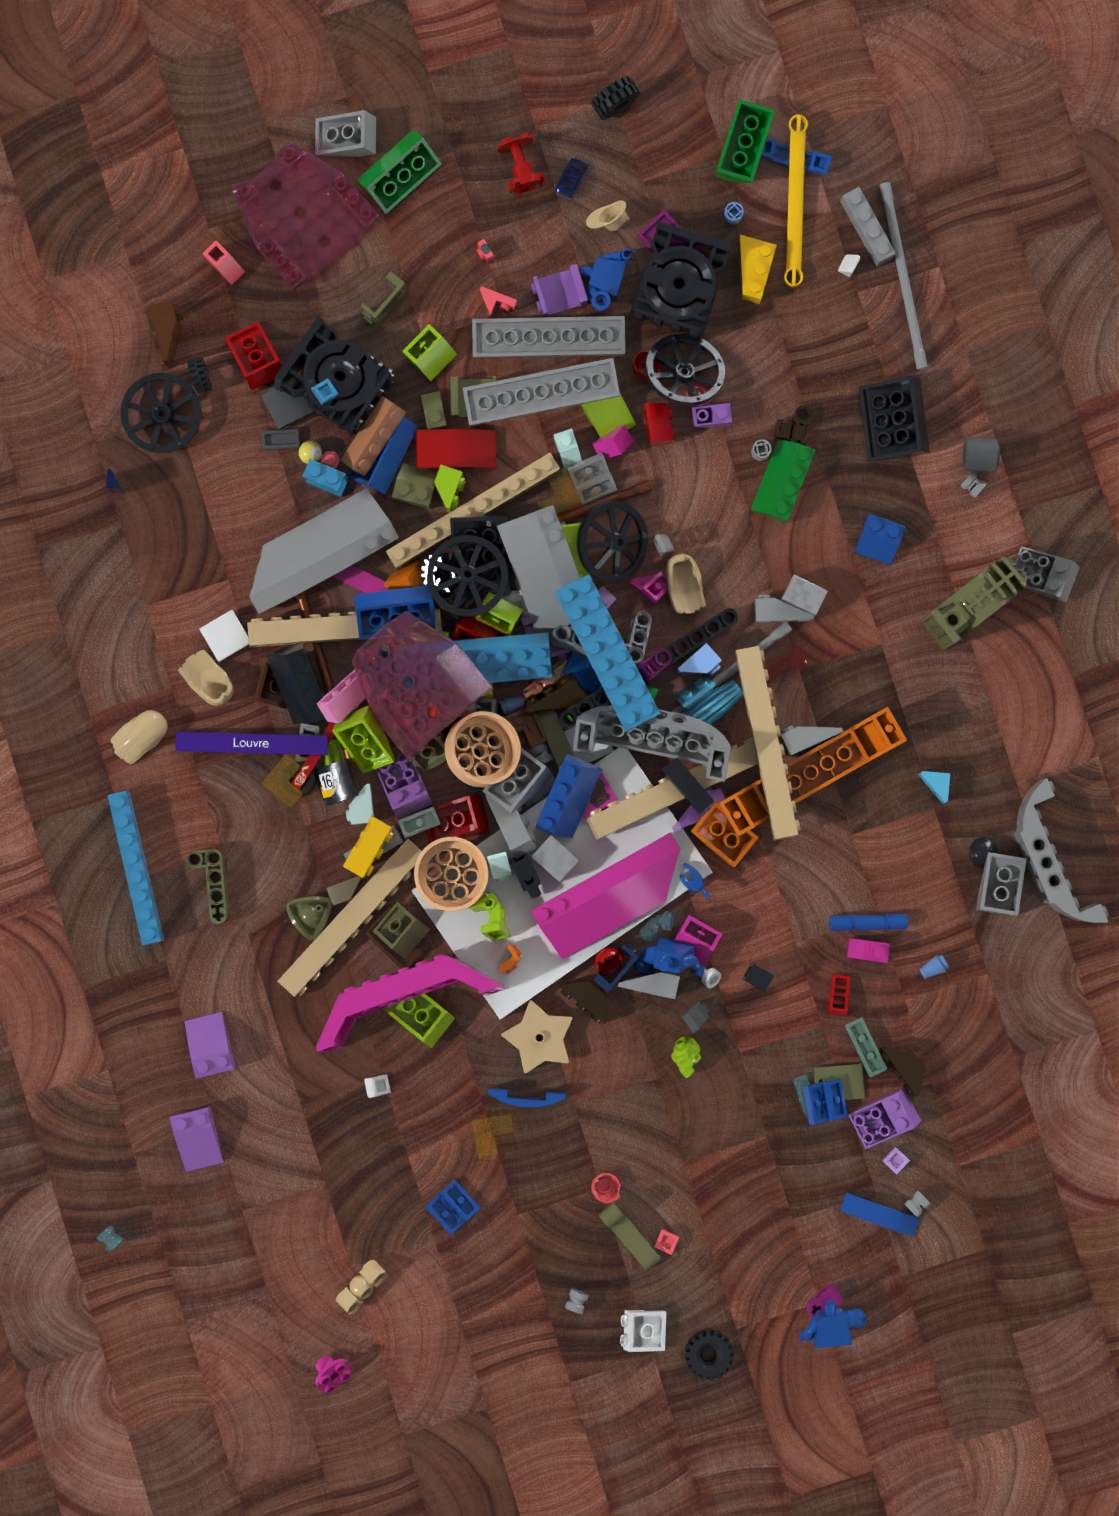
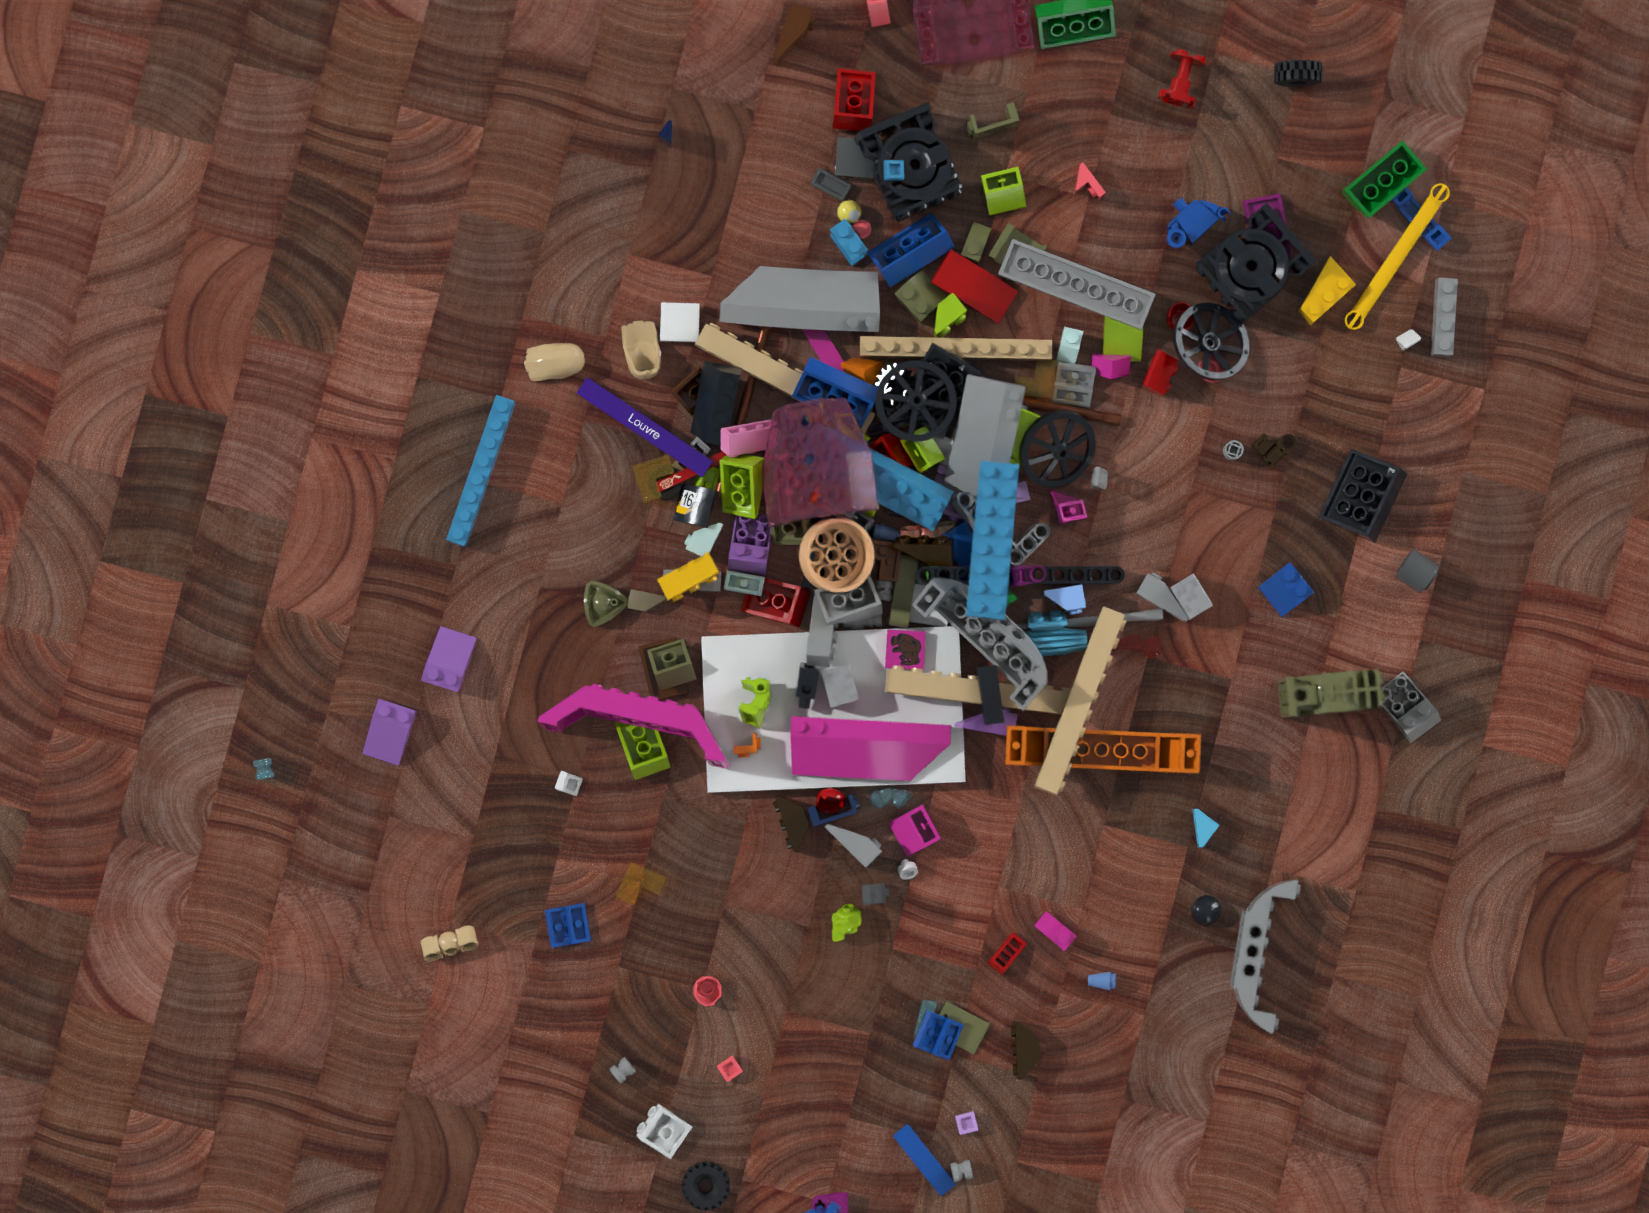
camera: 30 degrees right, 0 degrees up
black wheel [121,373,202,454] -> none
olive beam [186,849,229,924] -> none
black tyre [187,357,212,394] -> none
tan brick [277,839,422,997] -> none
dark pink plate [315,1356,352,1394] -> none
nougat brick [341,396,406,476] -> none
light nougat wheel [414,837,489,911] -> none
light grey plate [472,316,625,358] -> none
coral plate [476,239,494,263] -> none
light aqua slope [487,852,512,882] -> none
blue slope [488,1088,565,1107] -> none
tan plate [501,1000,572,1073] -> none
medium lavender panel [531,264,588,317] -> none
blue slope [535,753,603,838] -> none
clear blue slope [555,157,589,199] -> none
tan piece [586,201,630,231] -> none
olive beam [599,1202,662,1271] -> none
blue torso [634,938,705,977] -> none
tan hair [665,554,706,614] -> none
blue hand [680,863,711,899] -> none
orange slope [691,801,759,867] -> none
medium lavender slope [692,403,732,428] -> none
medium blue wheel [724,202,744,225] -> none
black panel [742,963,774,992] -> none
green slope [750,439,815,524] -> none
light grey slope [778,725,843,757] -> none
blue piece [829,913,908,932] -> none
sand green plate [844,1017,887,1078] -> none
medium lavender slope [848,1087,921,1149] -> none
light grey piece [879,182,928,370] -> none
light grey wheel [960,471,987,498] -> none
light grey slope [976,852,1027,916] -> none

